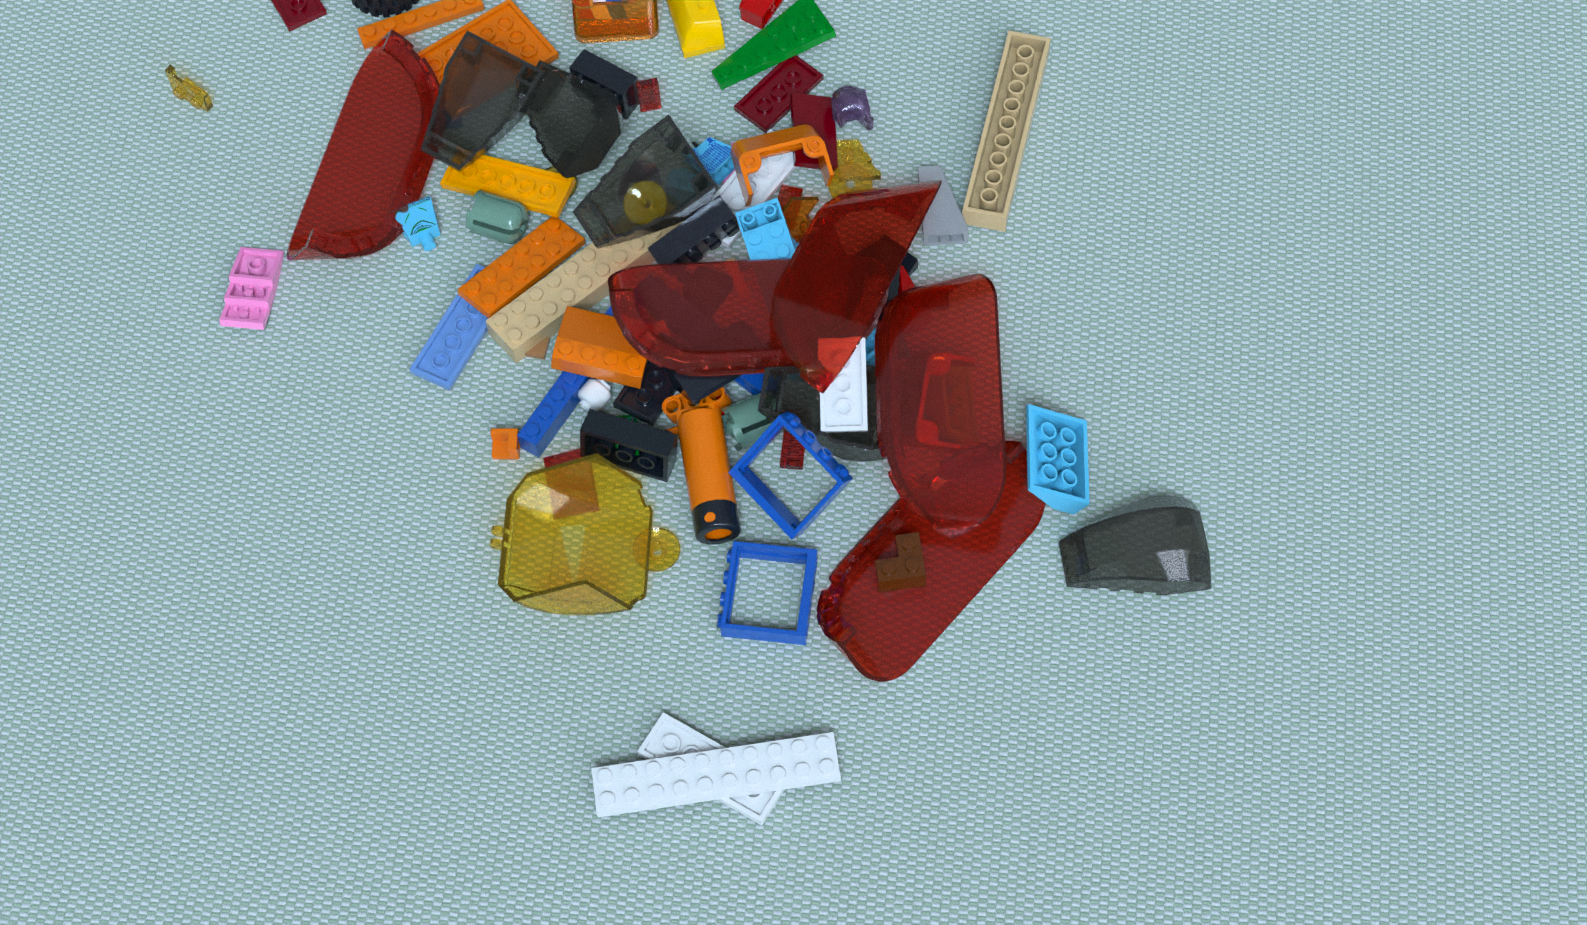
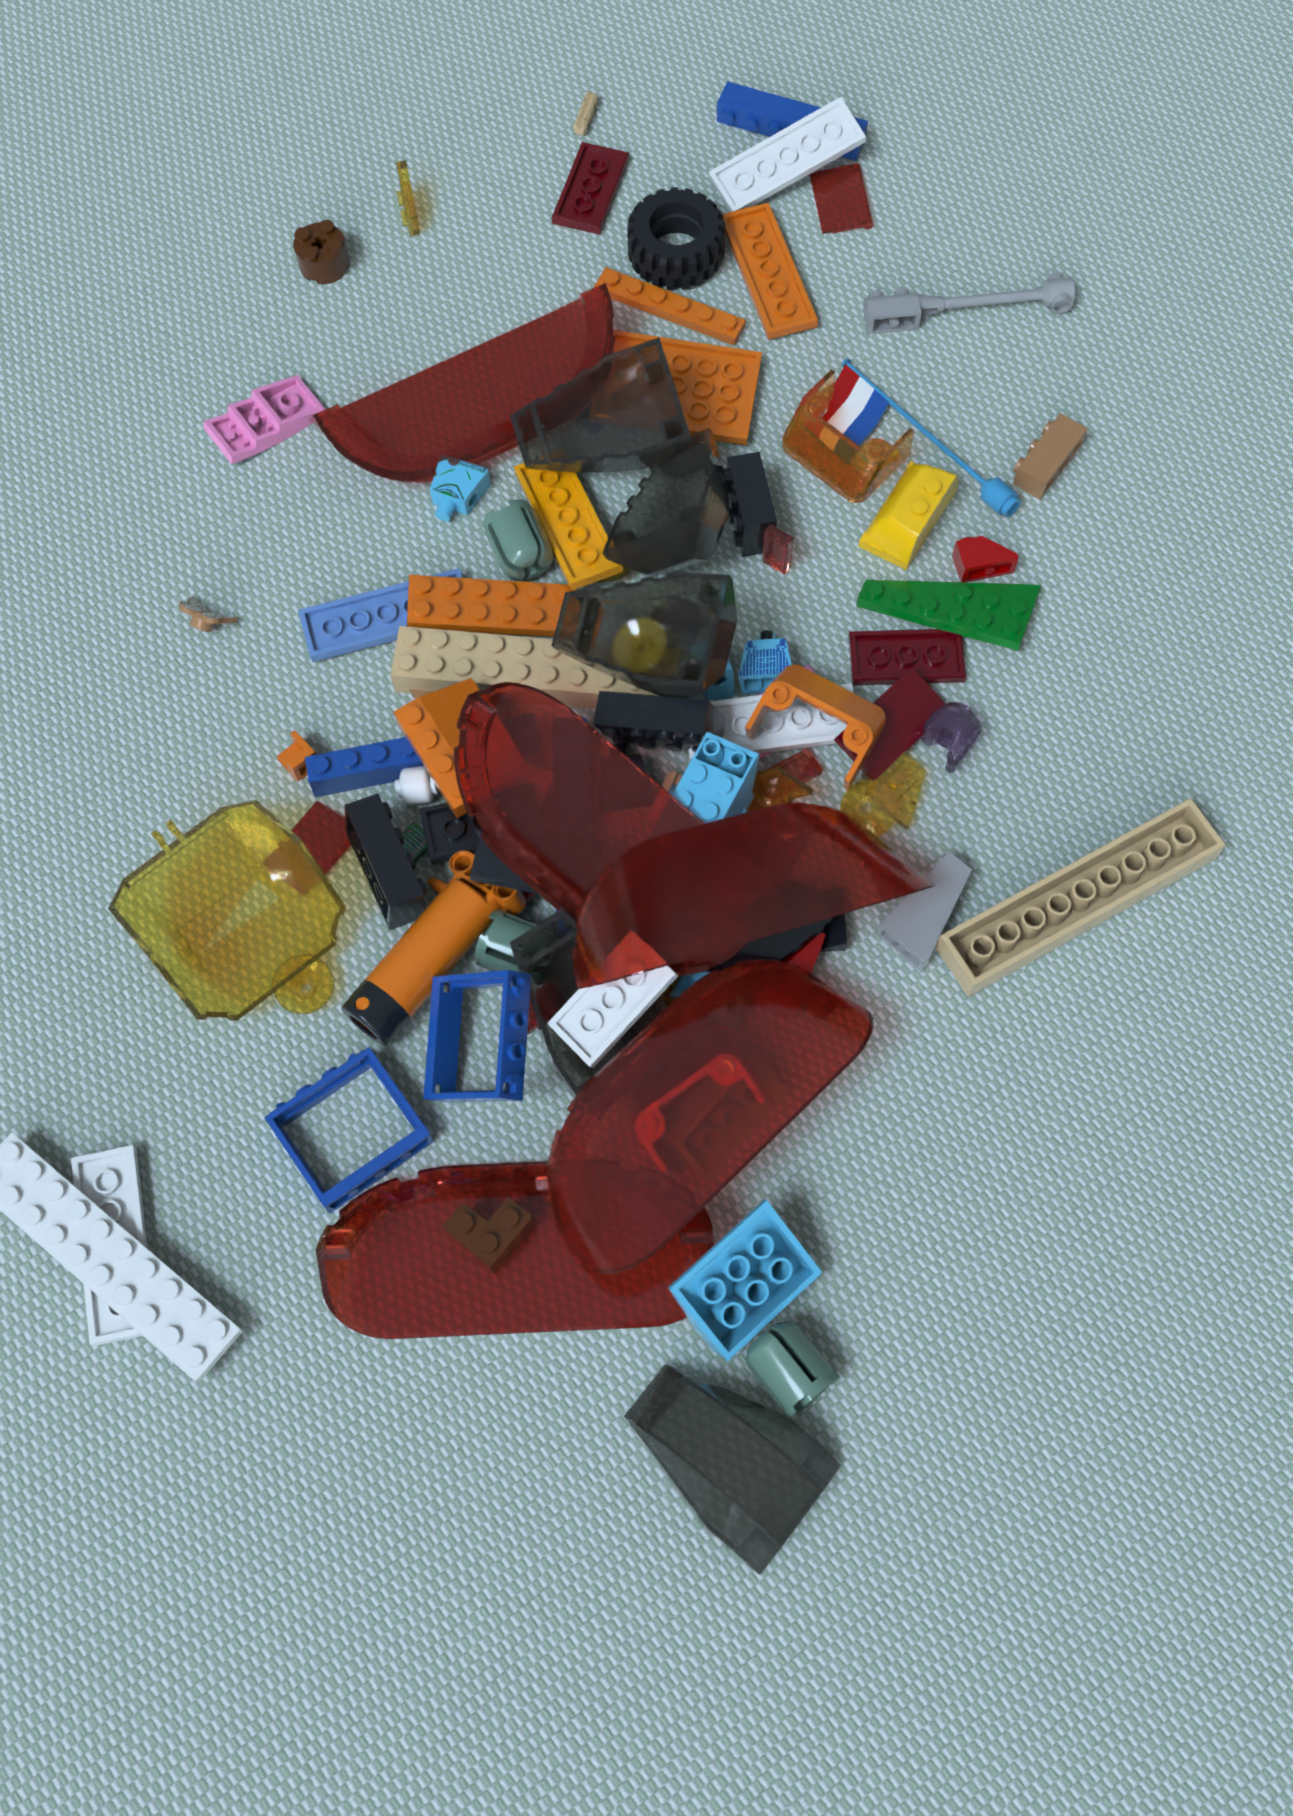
camera: 45 degrees right, 5 degrees up
none -> medium nougat animal [179,597,238,632]
none -> reddish brown brick [293,220,350,285]
none -> sand green cylinder [746,1321,840,1420]

